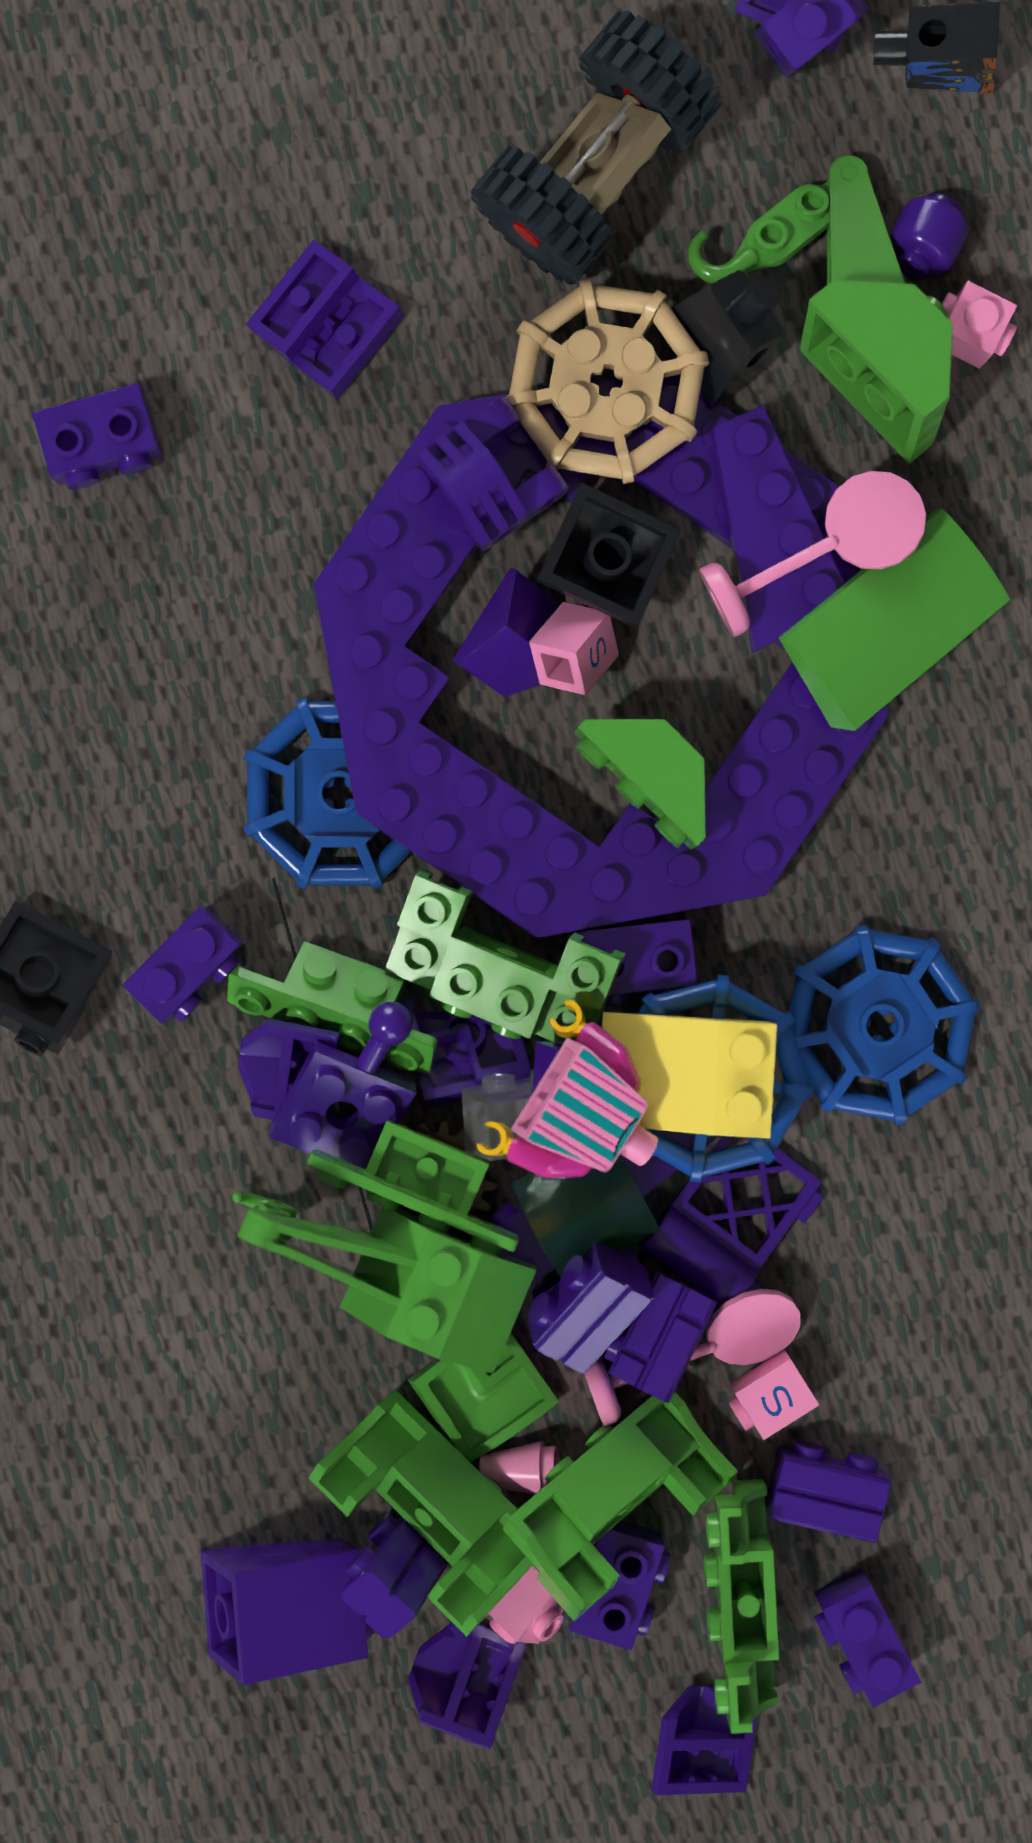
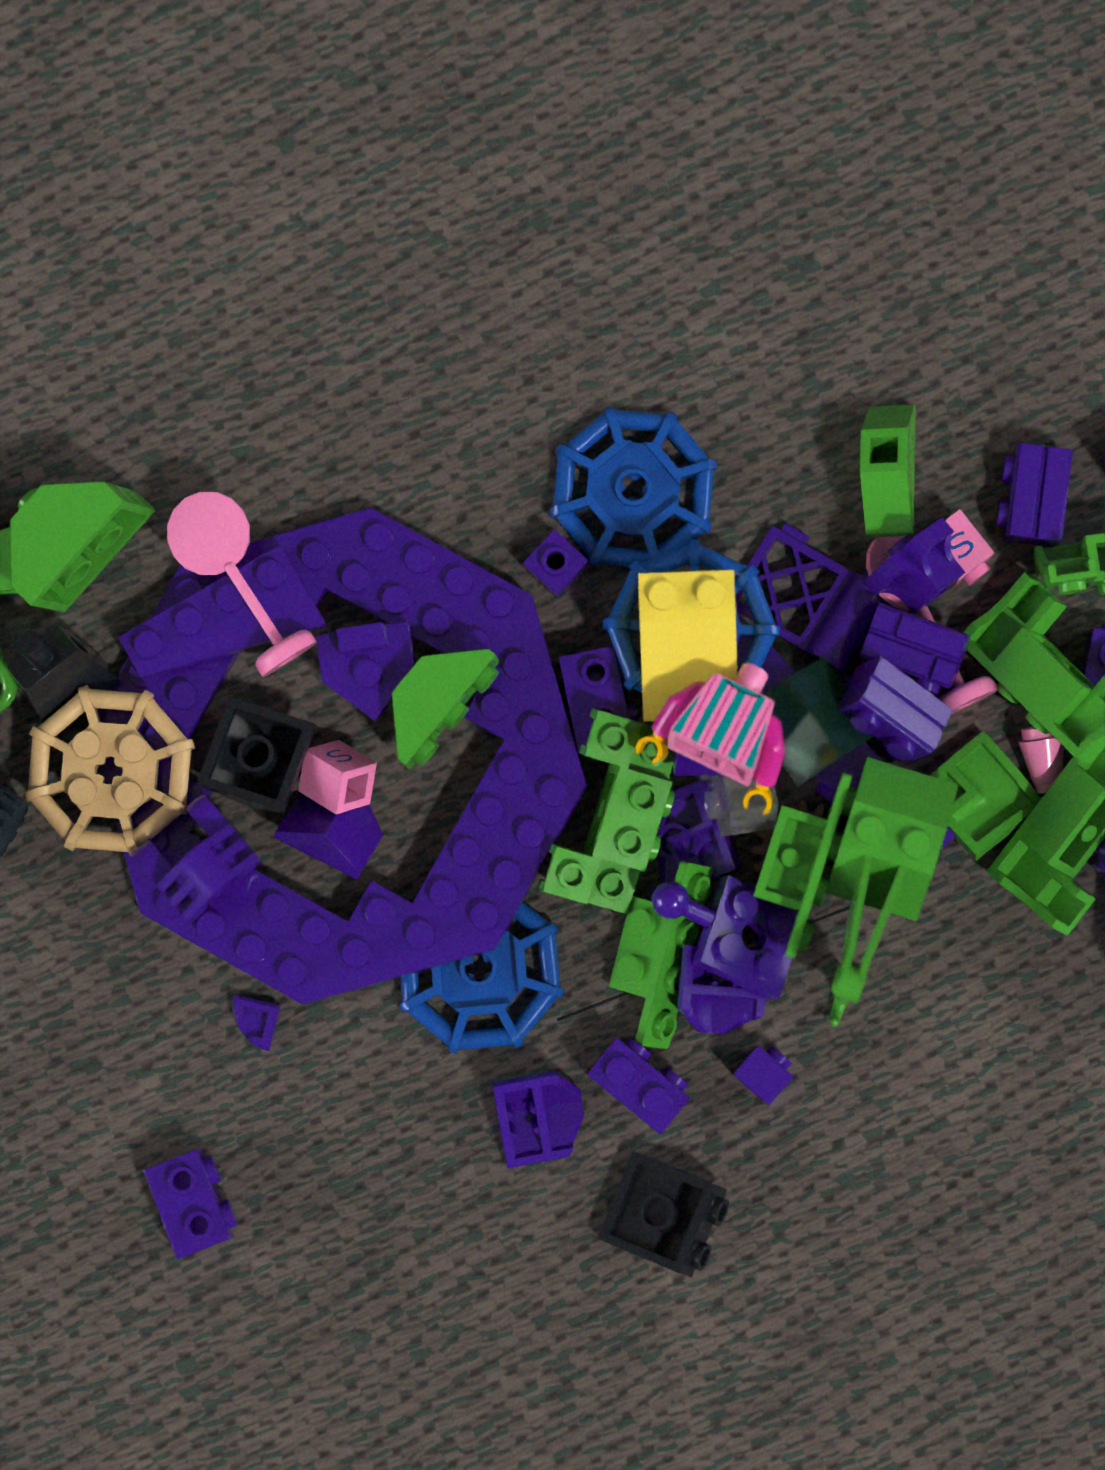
camera: 85 degrees left, 5 degrees down
dark purple slope [246,240,405,400] -> none
bright green slope [779,509,1010,731] -> none
bright pink brick [942,281,1017,369] -> none
none -> dark purple tile [233,995,281,1052]
none -> dark purple plate [316,621,416,723]
none -> dark purple slope [492,1071,584,1169]
none -> dark purple plate [523,529,589,599]
none -> dark purple plate [732,1045,794,1105]
none -> bright green slope [860,405,916,538]
none -> dark purple brick [865,517,966,614]

